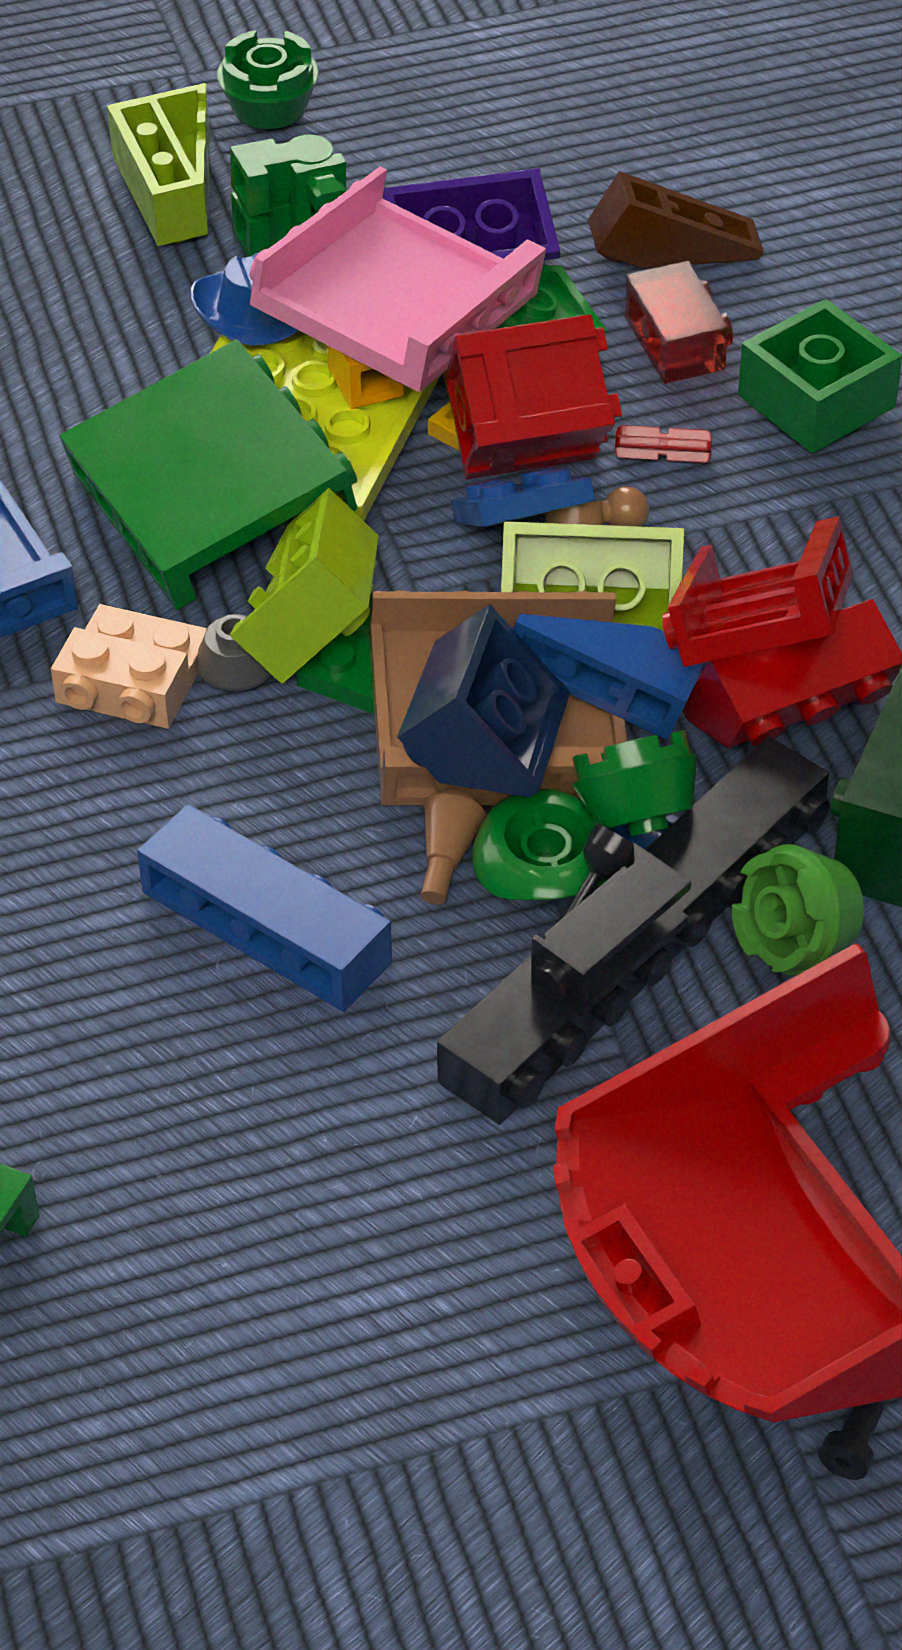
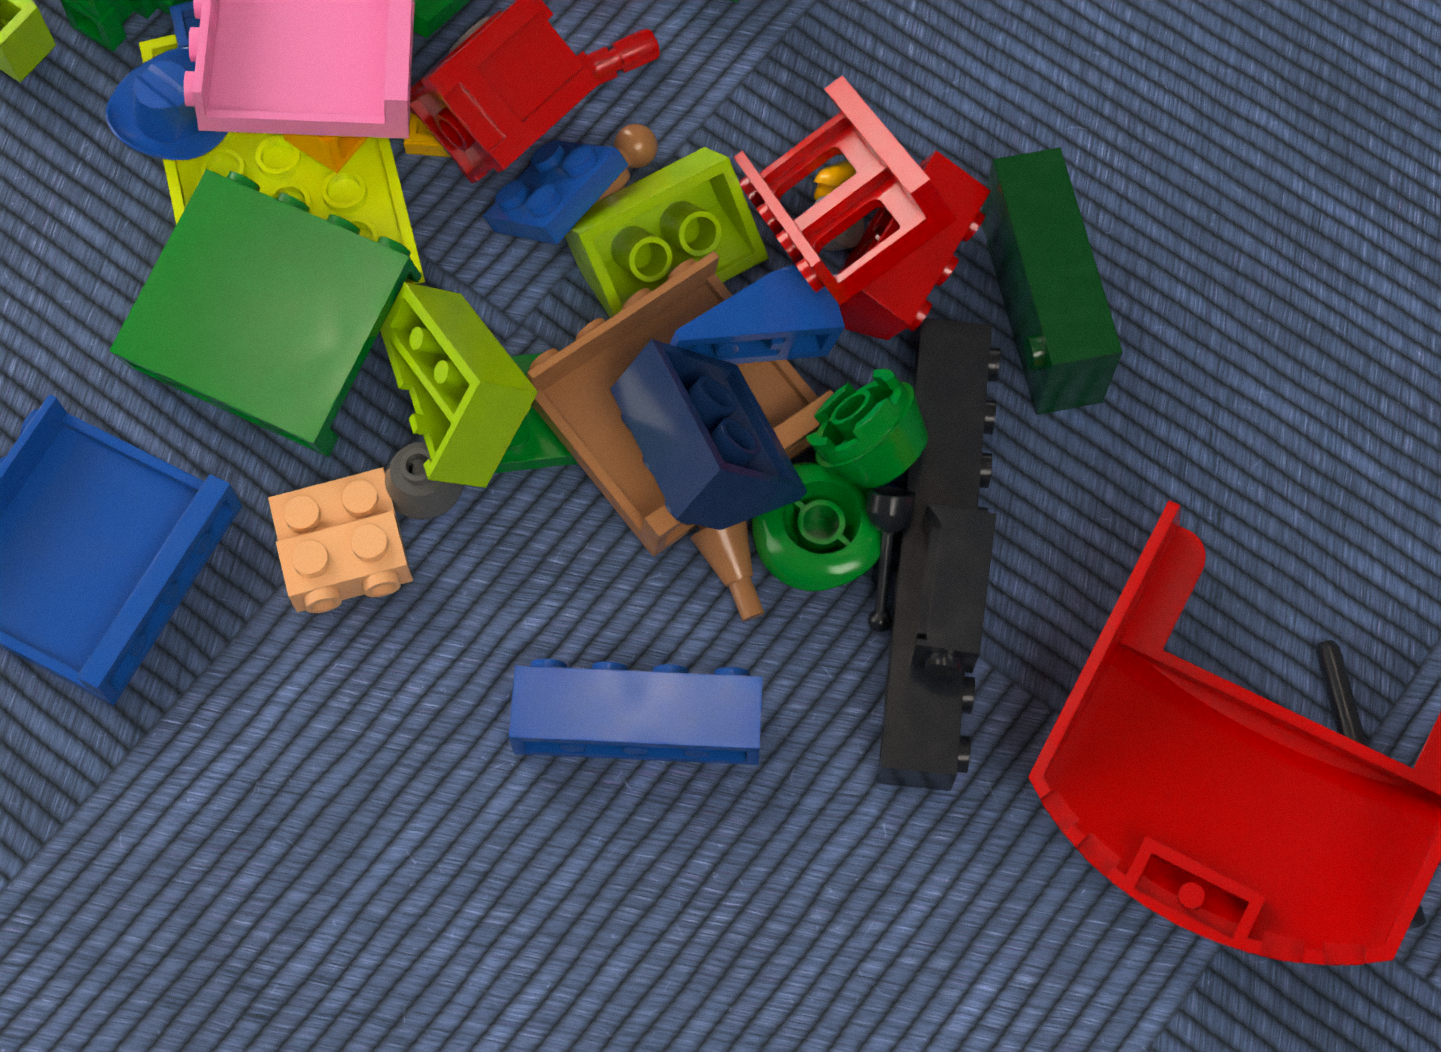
camera: 35 degrees left, 20 degrees up
bright green cone [731,844,864,976] -> none

